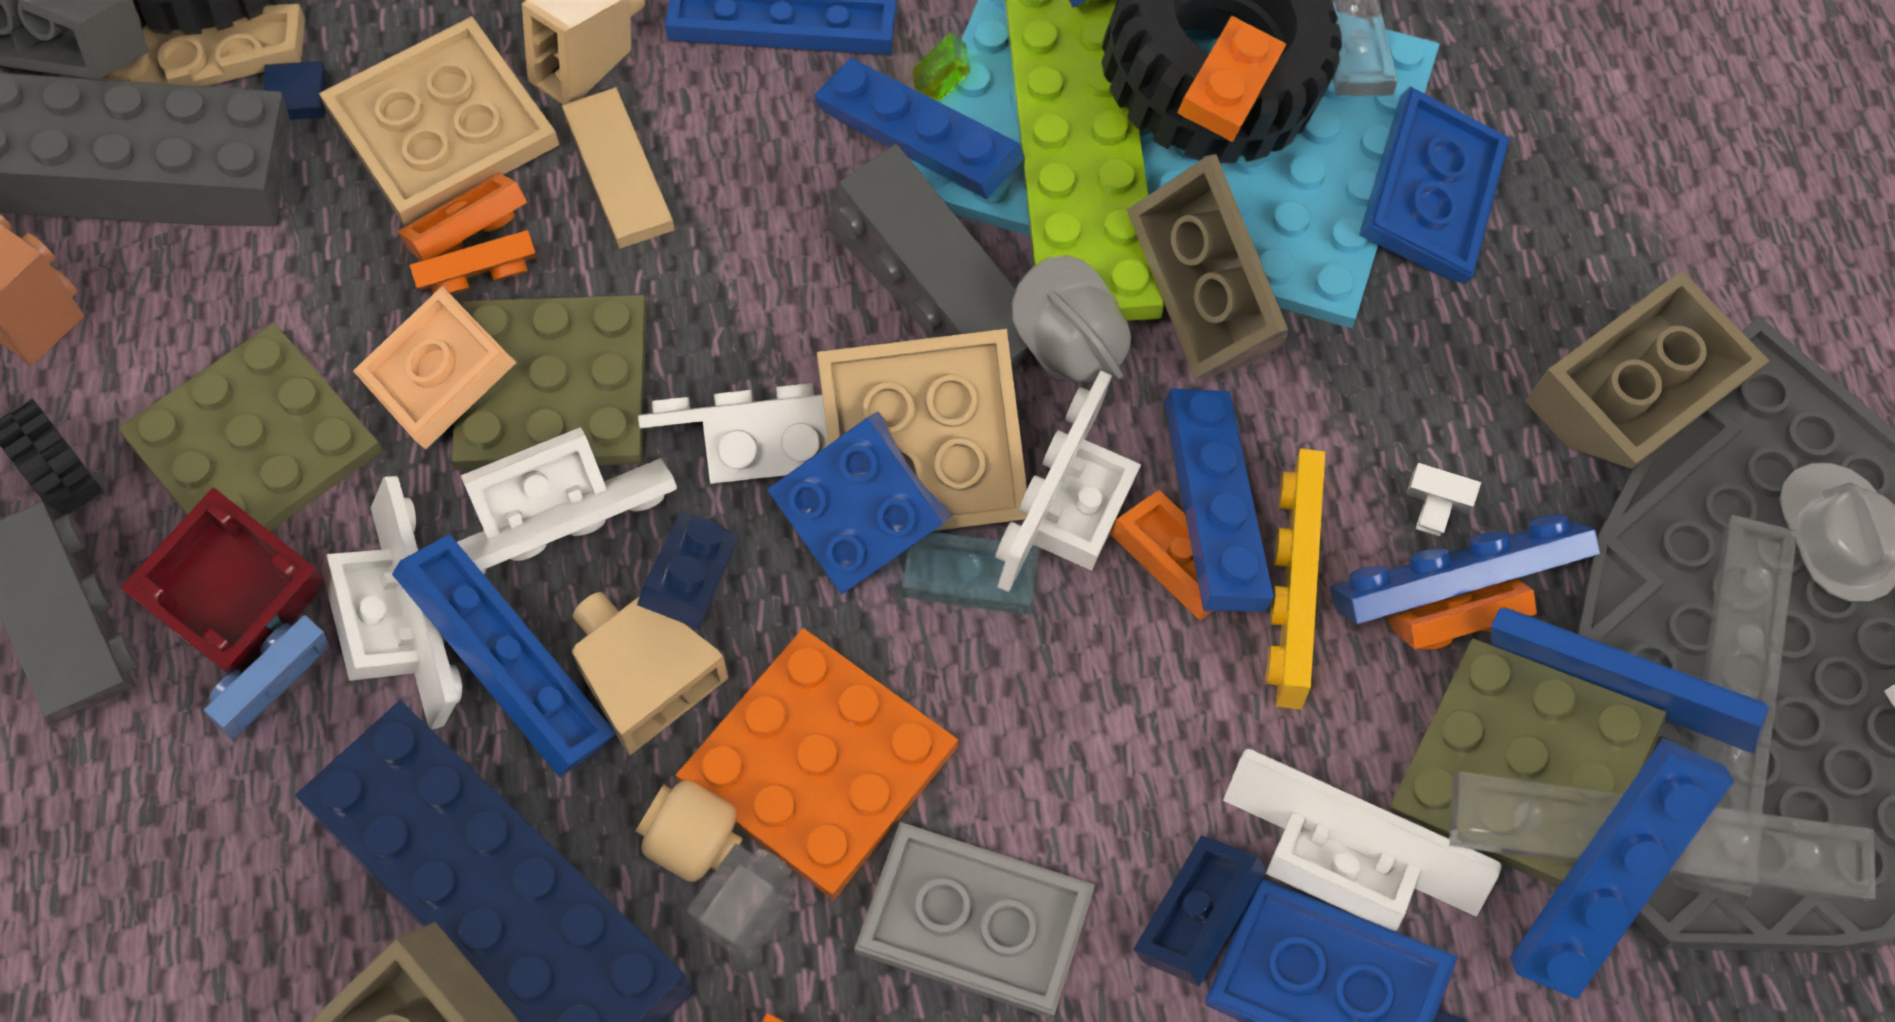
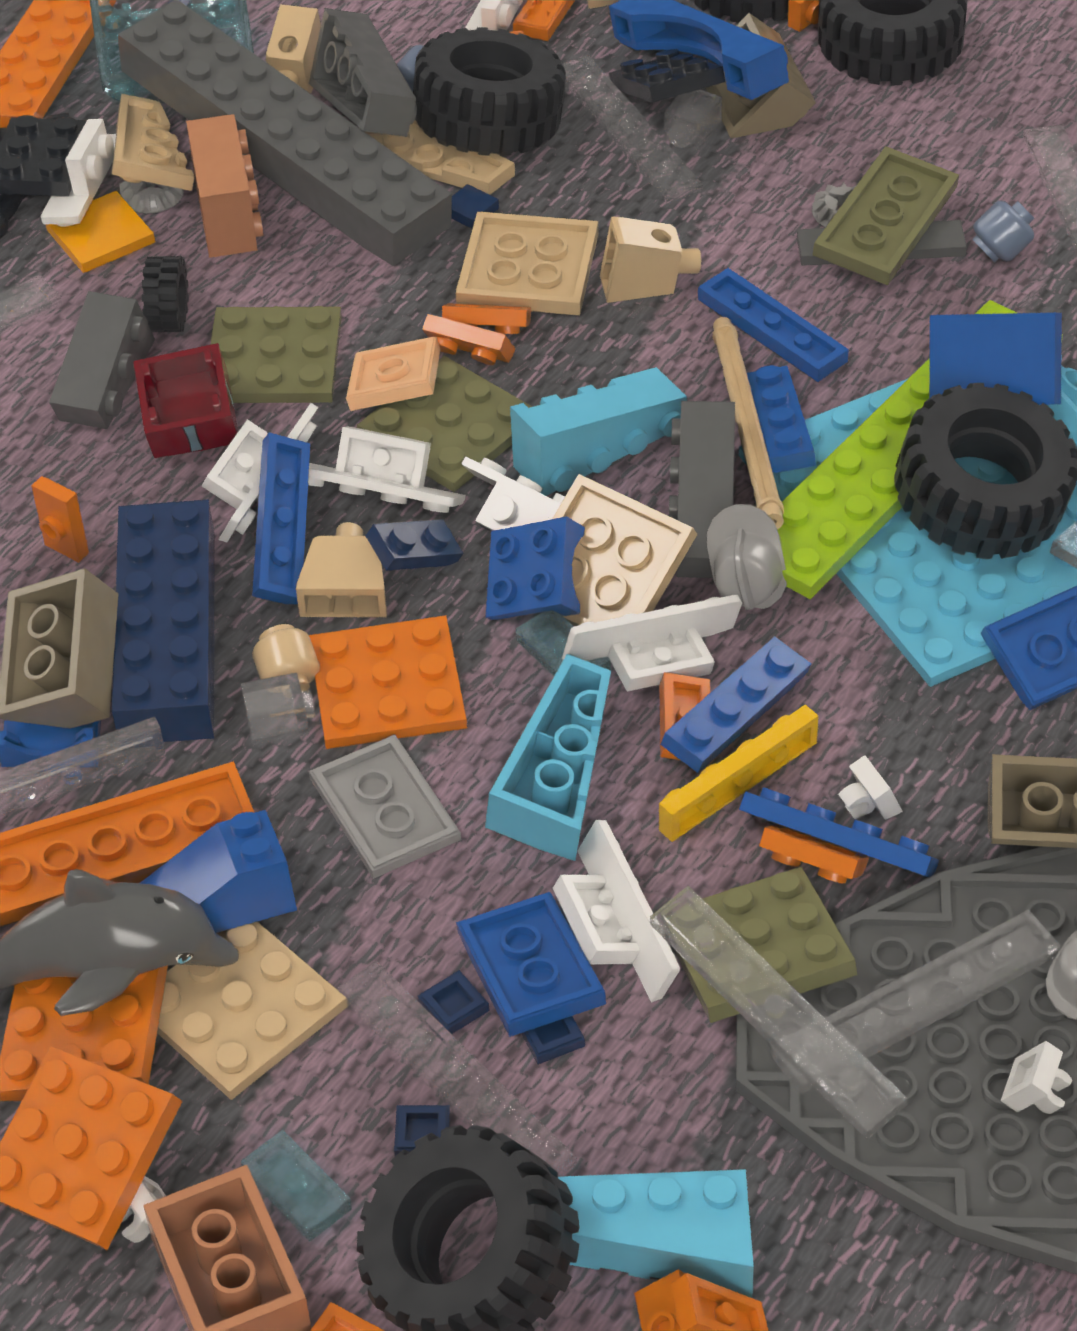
camera: 45 degrees right, 15 degrees down
medium blue plate [204,615,330,741] -> none
tan tile [562,88,675,249] -> none
clear neon green tile [912,31,971,102] -> none
dark tan slope [1127,154,1288,379] -> none
dark blue plate [1133,835,1267,987] -> none
orange plate [1177,16,1286,142] -> none
blue tile [1491,607,1769,754] -> none
blue plate [1510,738,1734,999] -> none
none -> orange plate [31,476,89,563]
none -> medium azure wedge [485,654,611,861]
none -> medium azure wedge [510,367,687,496]
none -> tan piece [712,317,784,529]

